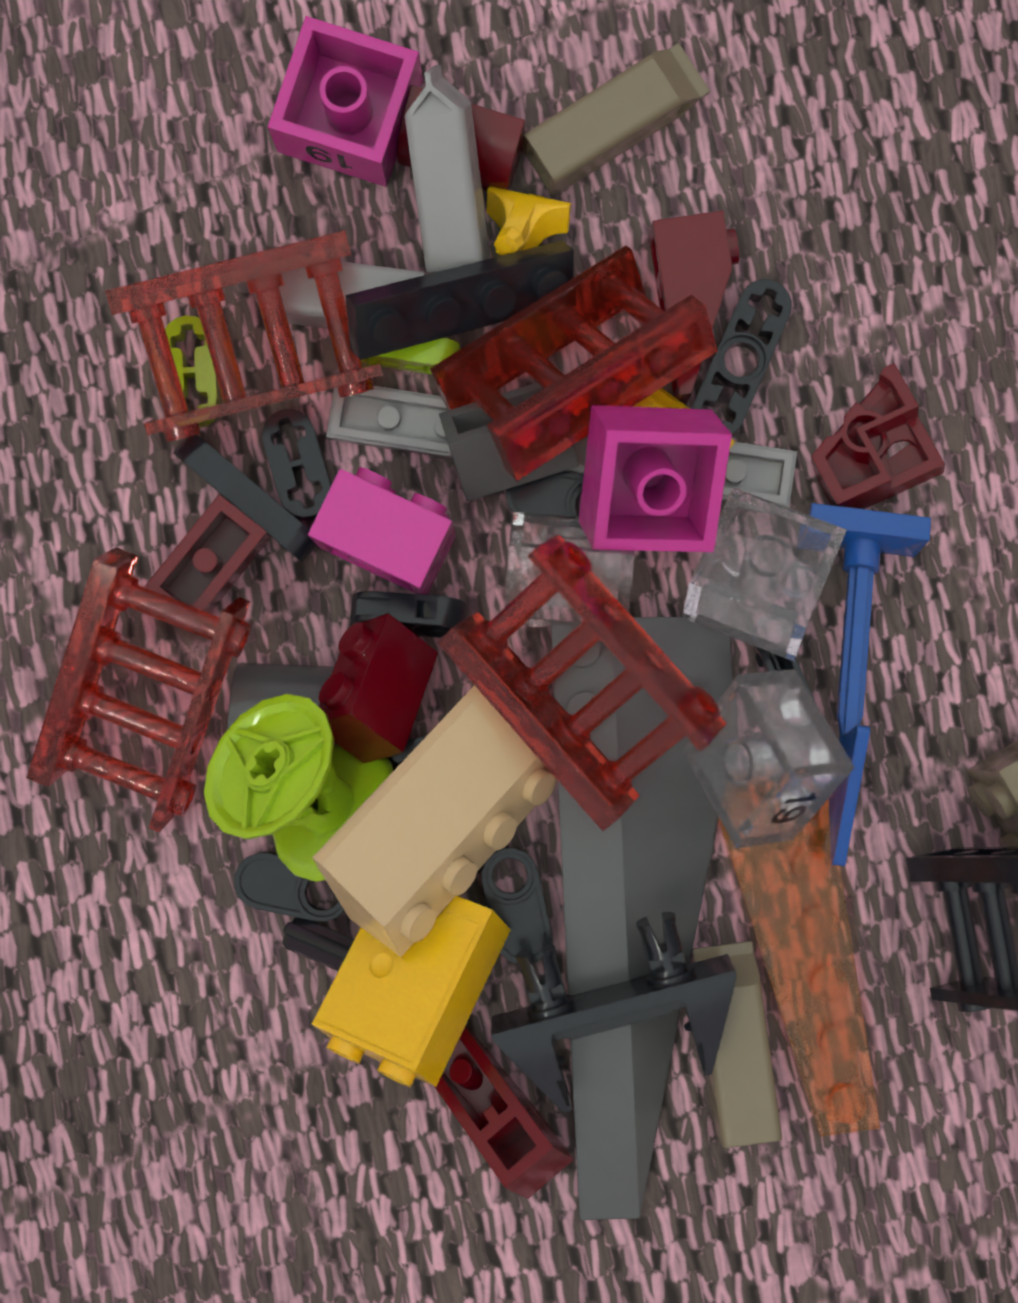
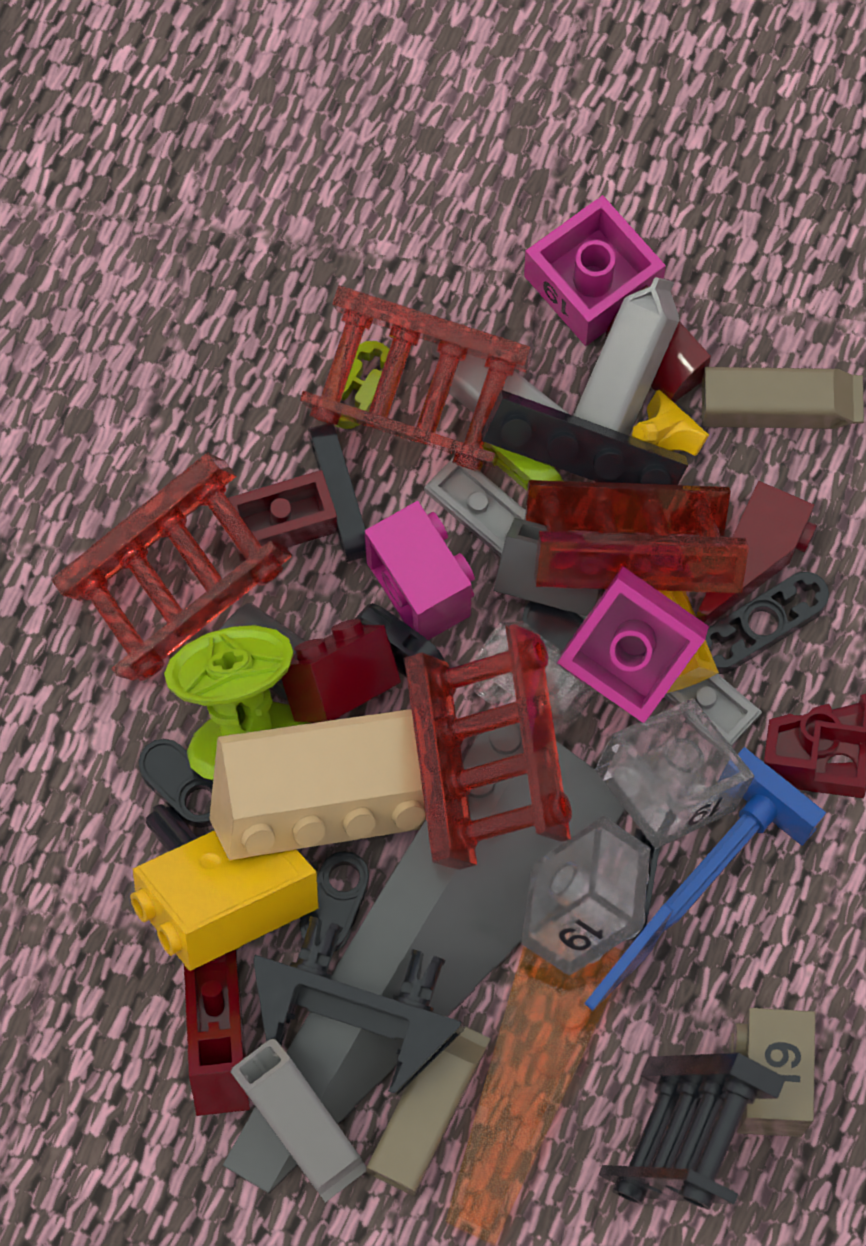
camera: 30 degrees right, 15 degrees down
black beam [262,409,332,520] -> none
none -> light grey piece [231,1039,367,1202]

